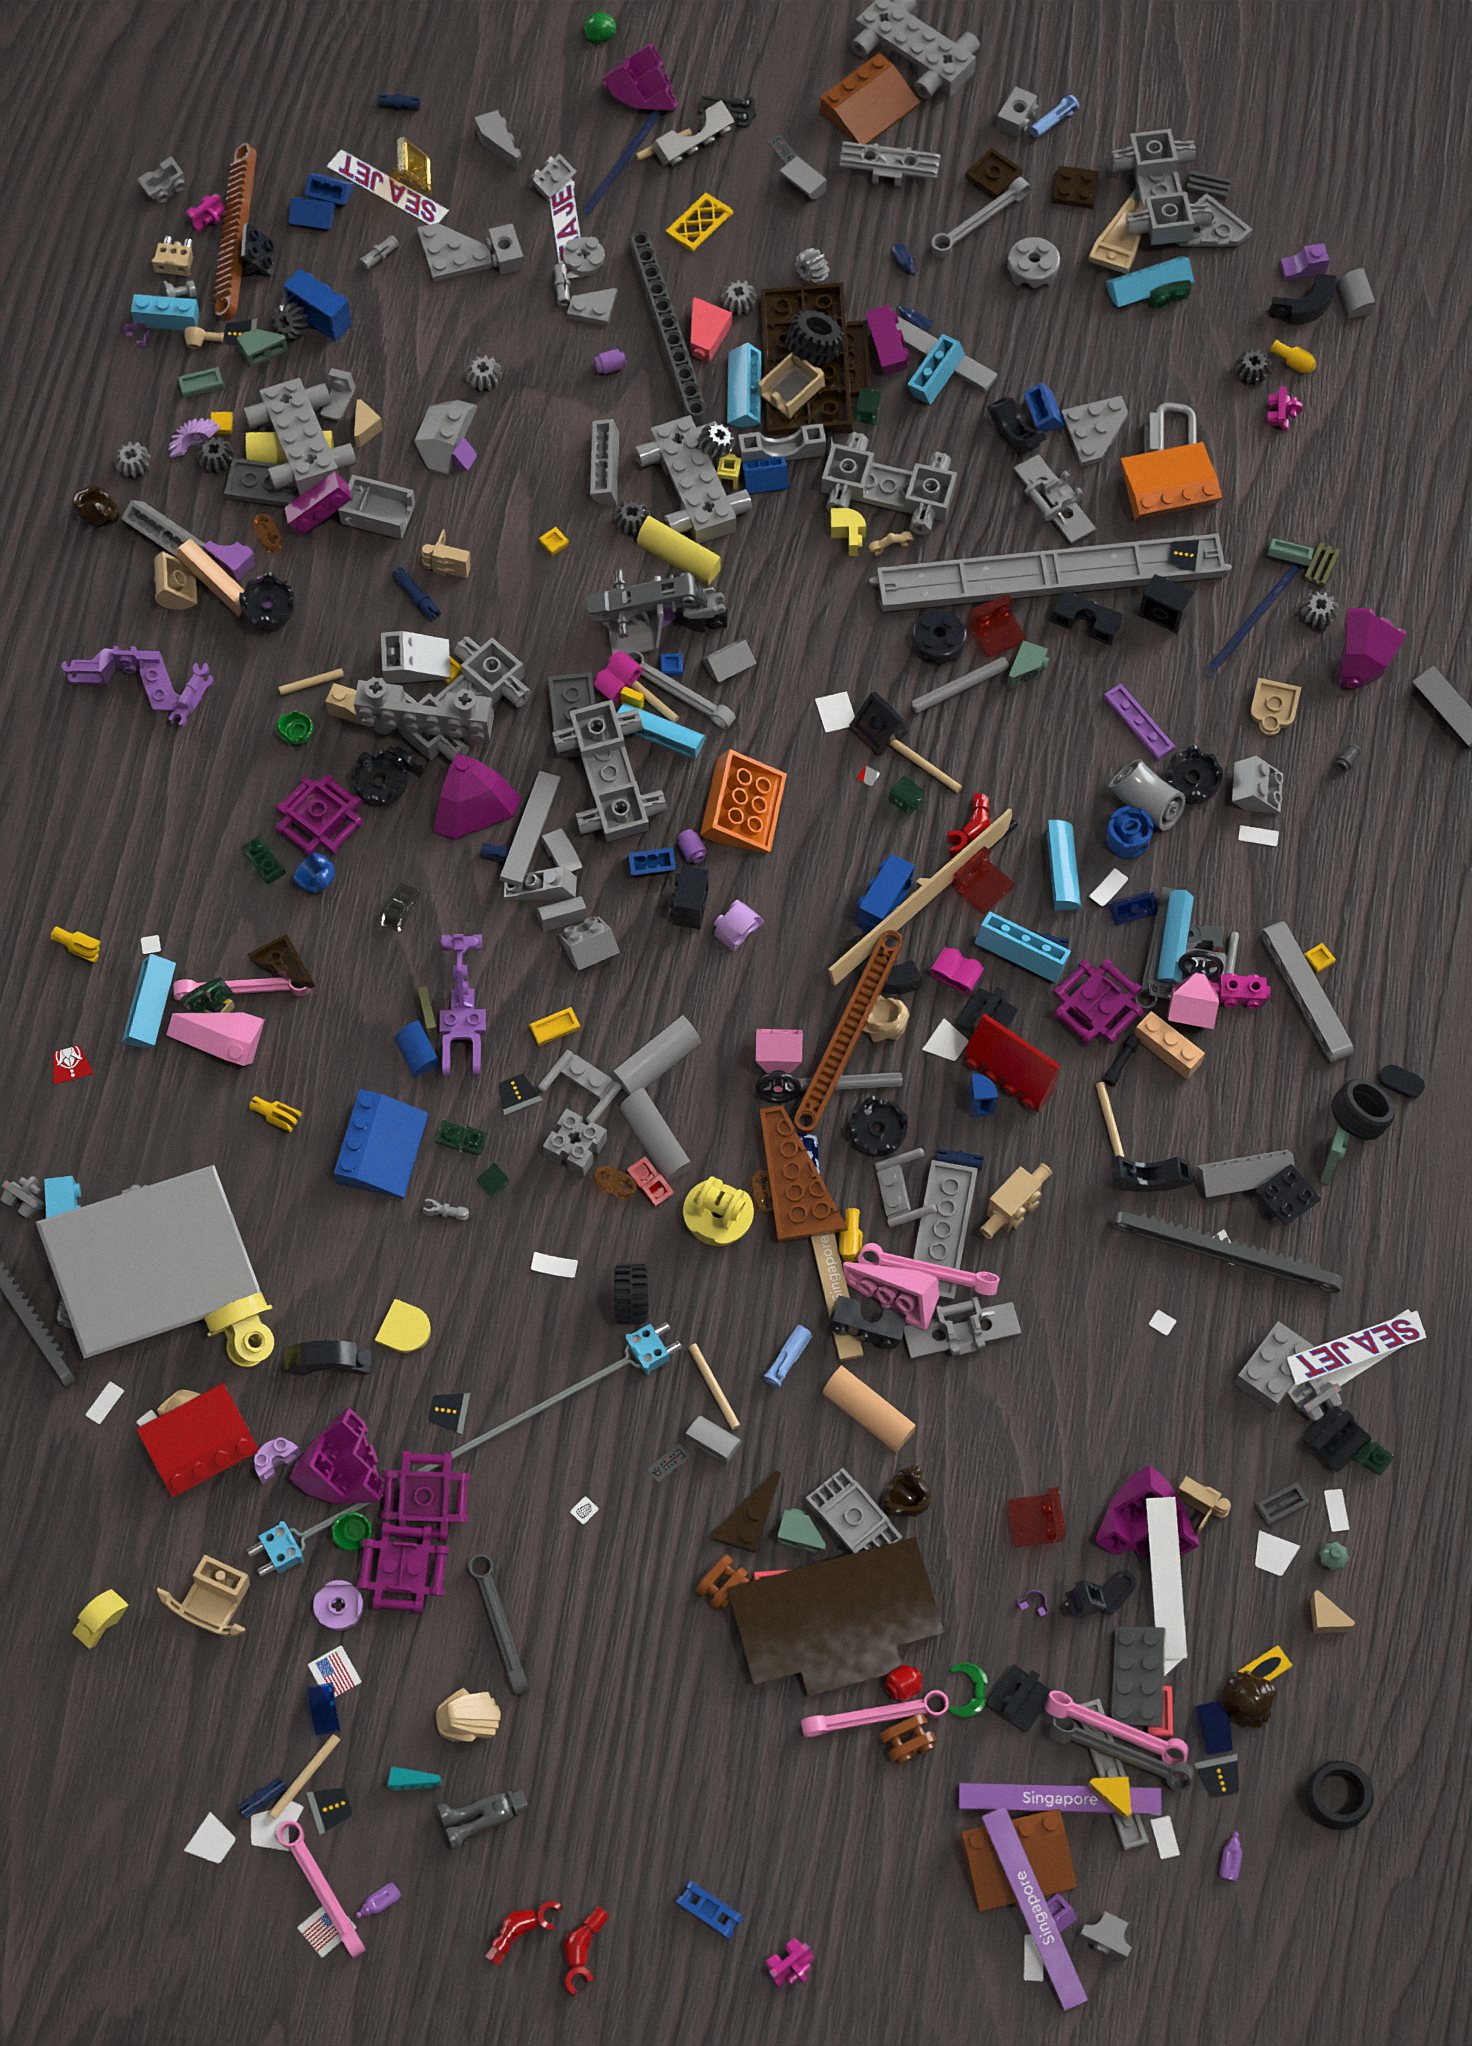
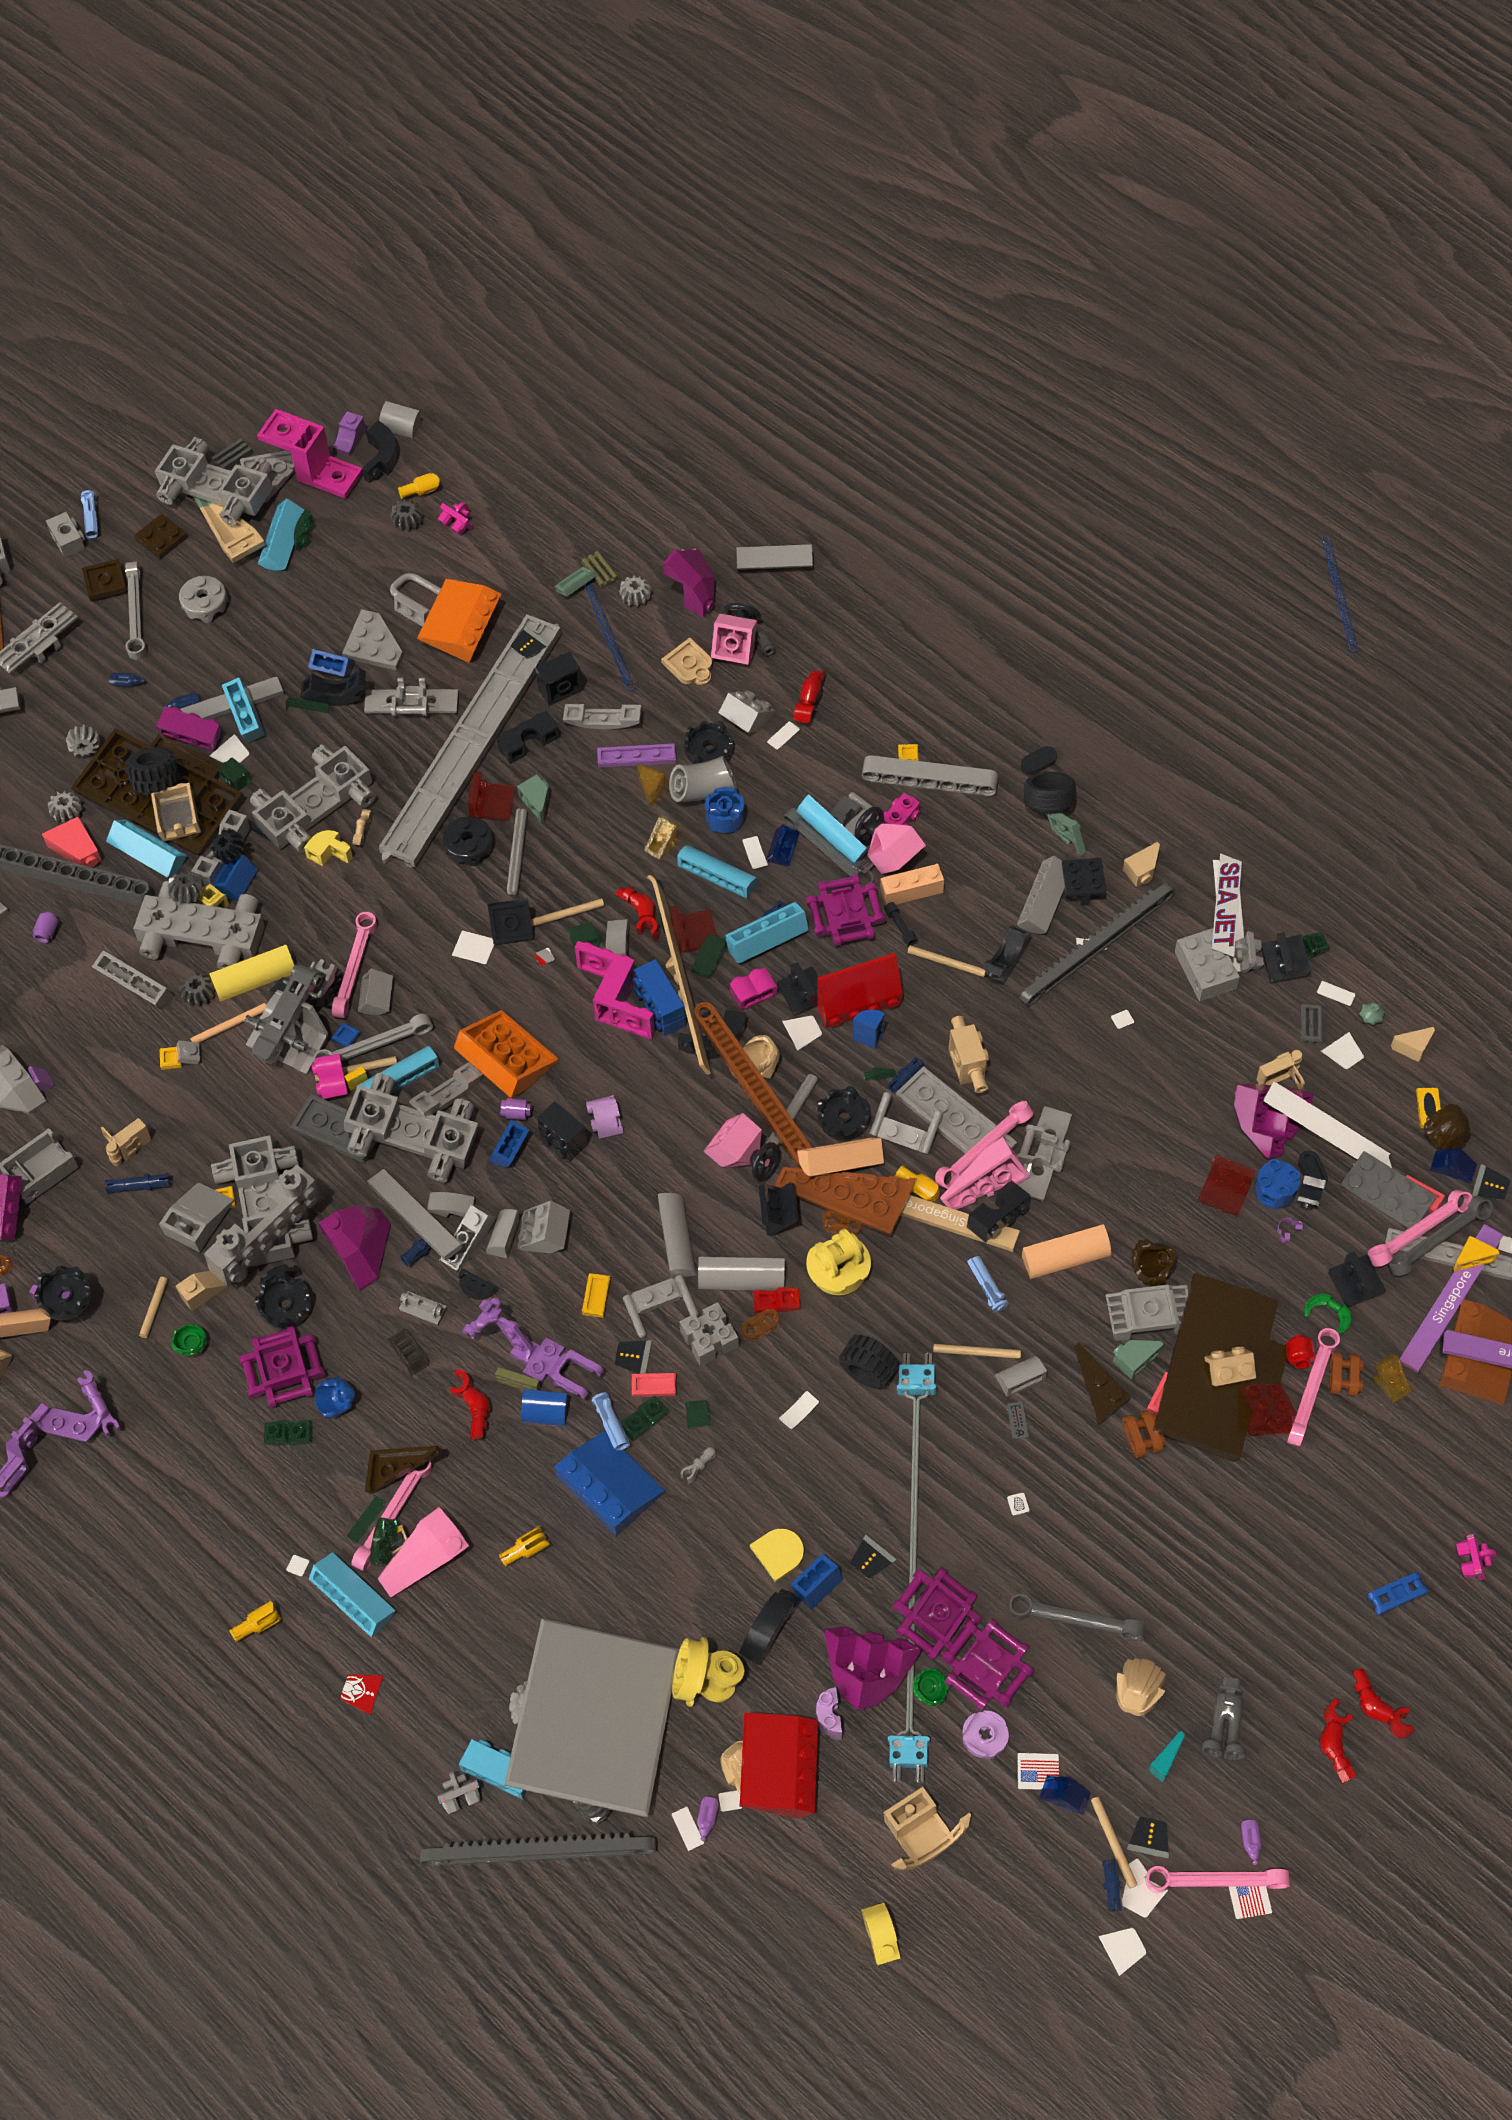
camera: 55 degrees left, 5 degrees down
none -> light grey plate [177,1040,200,1065]
none -> light nougat bar [190,1003,266,1043]
none -> white sticker [210,734,249,767]
none -> black gear [211,828,246,863]
none -> dark pink bracket [257,409,363,499]
none -> clear green piece [285,697,328,713]
none -> bright pink piece [332,912,377,1019]
none -> clear green piece [346,1494,385,1543]
none -> light grey hinge [399,1291,447,1325]
none -> light grey slope [409,1062,483,1115]
none -> red piece [449,1370,490,1440]
none -> black tile [459,1268,498,1300]
none -> light grey slope [563,704,642,729]
none -> dark pink bracket [575,941,655,1040]
none -> light blue piece [592,1392,630,1451]
none -> light grey slope [606,919,629,956]
none -> coral tile [632,1373,676,1397]
none -> clear yellow slope [637,764,666,807]
none -> clear yellow slope [644,815,679,860]
none -> clear green slope [691,933,727,978]
none -> medium lavender piece [697,1797,719,1841]
none -> bright pink piece [711,603,761,664]
none -> black bracket [758,1182,798,1236]
none -> blue brick [791,1553,843,1610]
none -> red piece [793,669,826,723]
none -> light nougat brick [797,1138,884,1176]
none -> clear green bar [863,1067,897,1080]
none -> tan slope [1123,842,1160,887]
none -> tan bracket [1205,1347,1256,1386]
none -> clear red bracket [1241,1384,1297,1435]
none -> blue brick [1254,1159,1300,1209]
none -> clear yellow slope [1373,1354,1411,1403]

